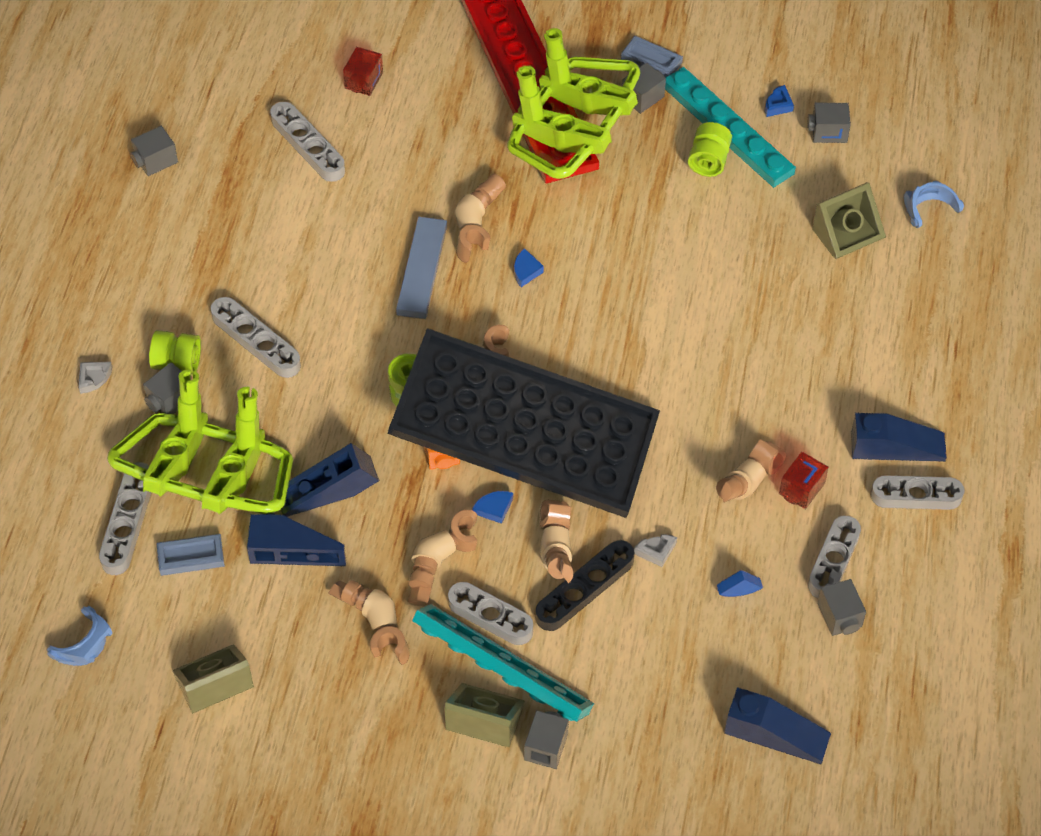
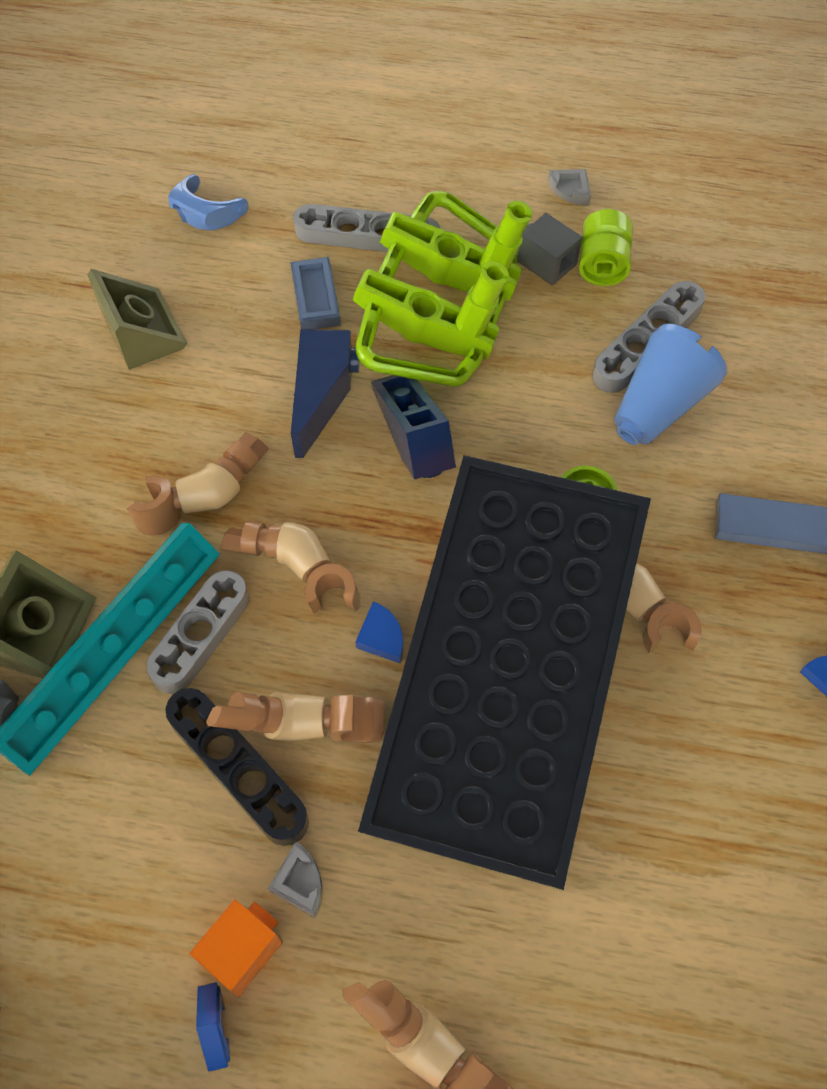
camera: 90 degrees right, 5 degrees up
none -> orange brick [189,899,282,997]
none -> medium blue cone [614,323,727,445]

